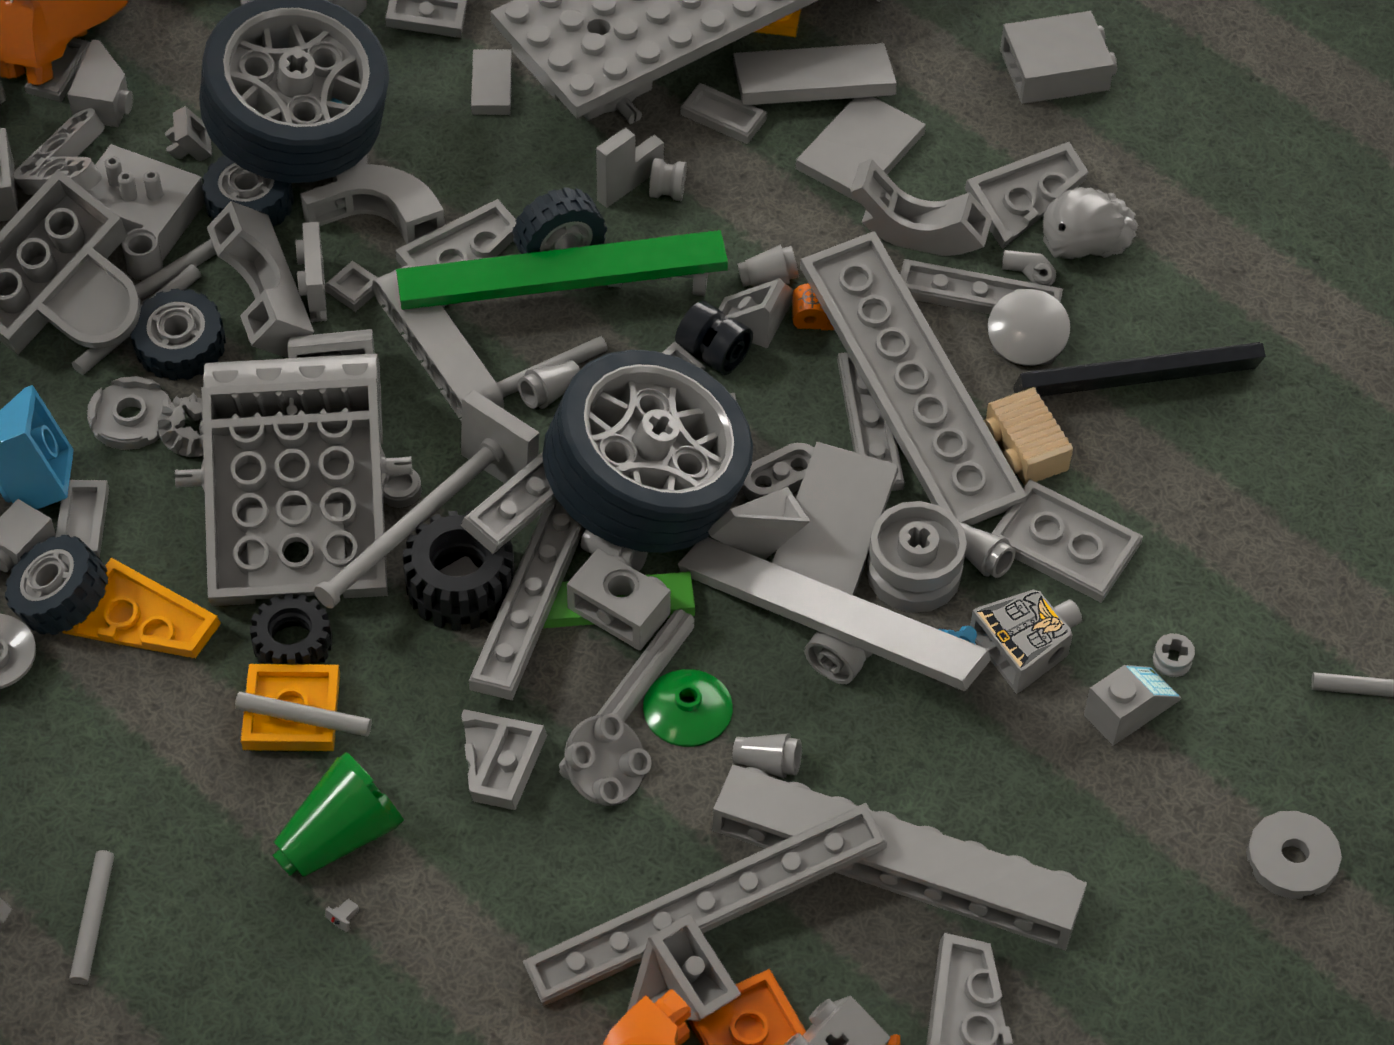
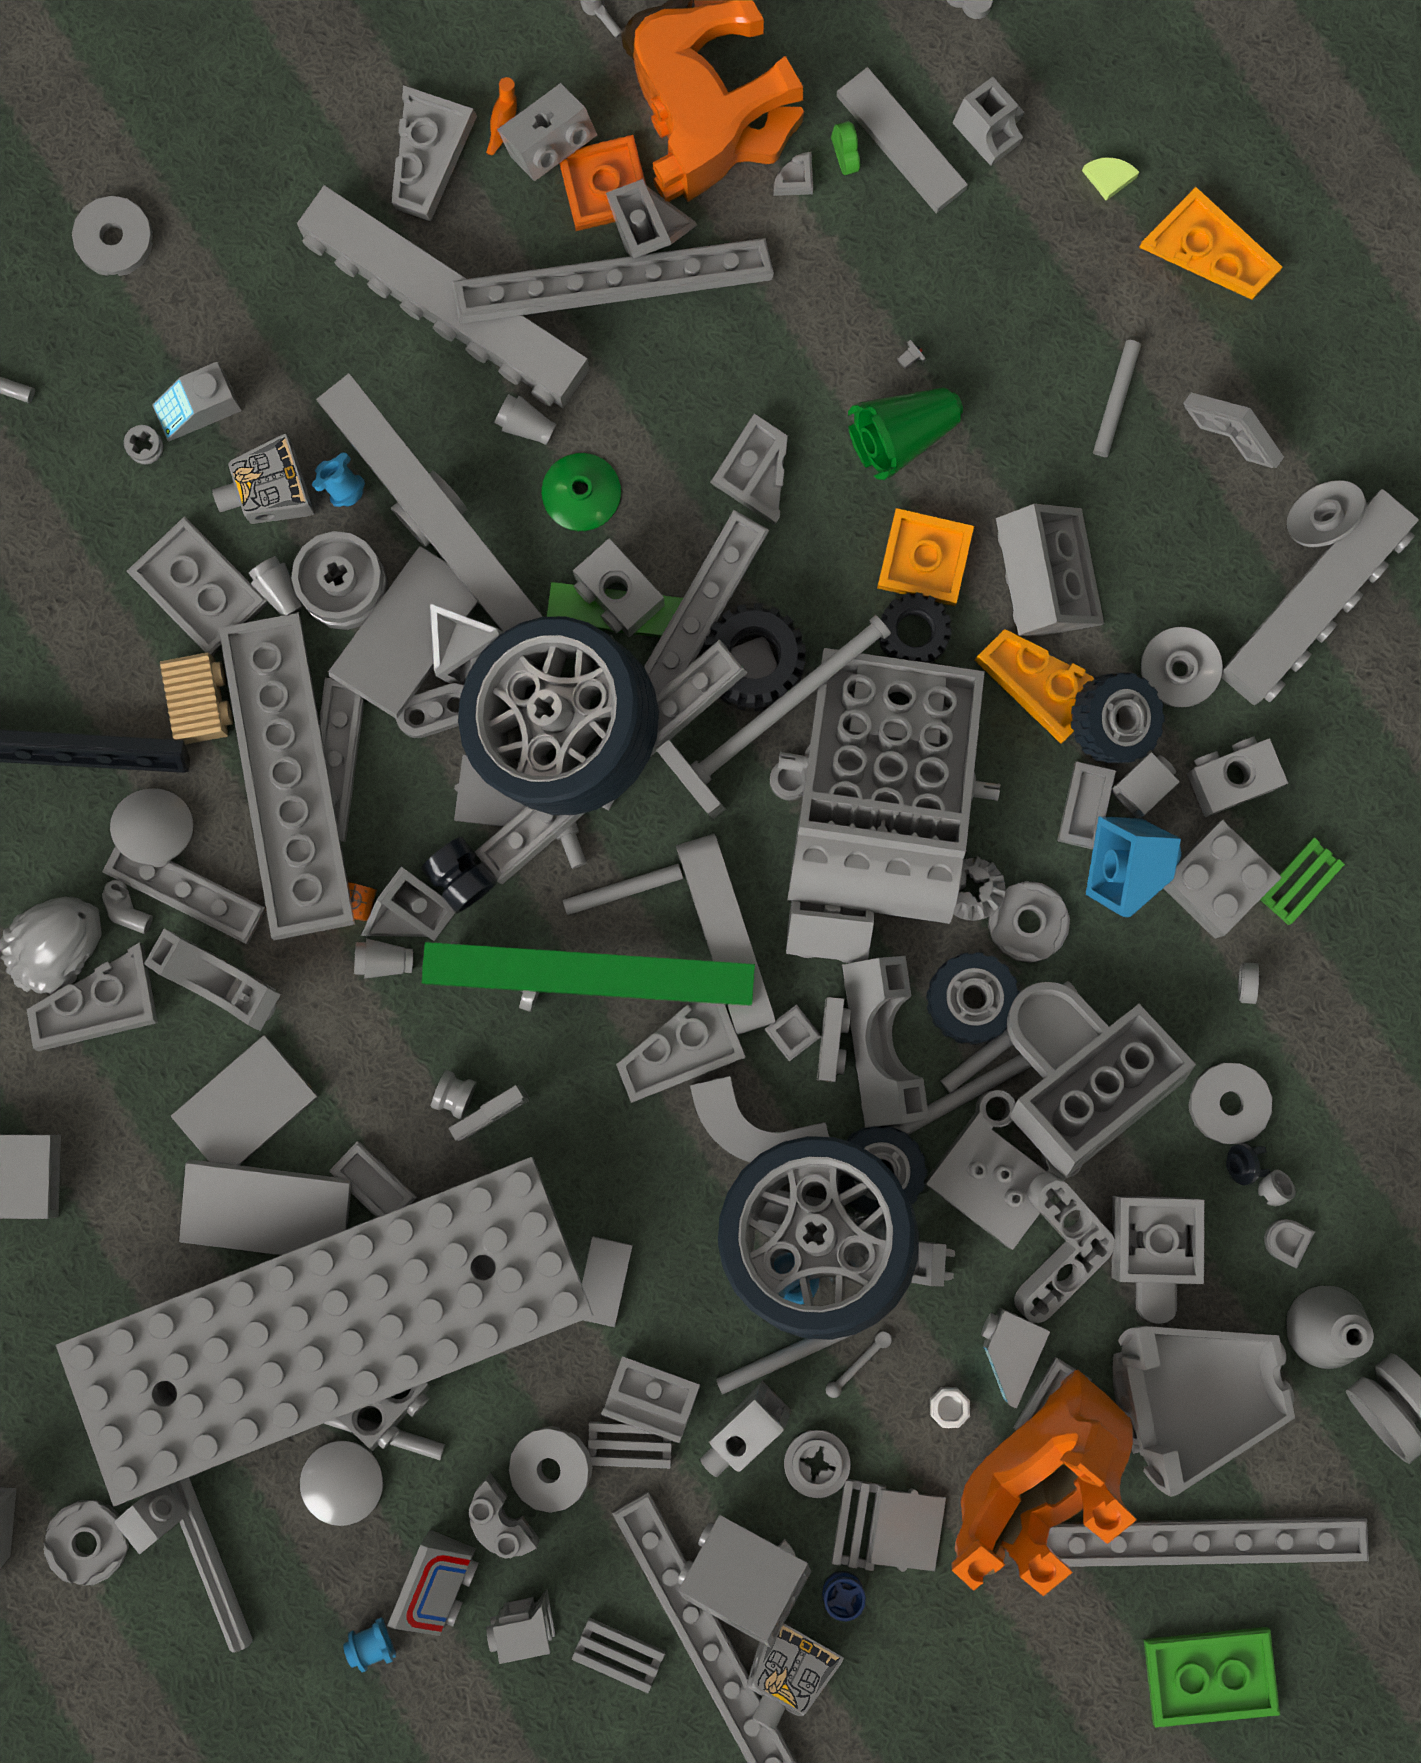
camera: 165 degrees left, 30 degrees up
light grey bar [235,691,372,737] -> none
black wheel [512,188,607,254] -> none
light grey cone [518,361,580,409] -> none
light grey axle [559,609,695,781] -> none
light grey dish [565,713,651,806] -> none
none -> white tile [930,1387,970,1428]
none -> light grey slope [996,504,1104,636]

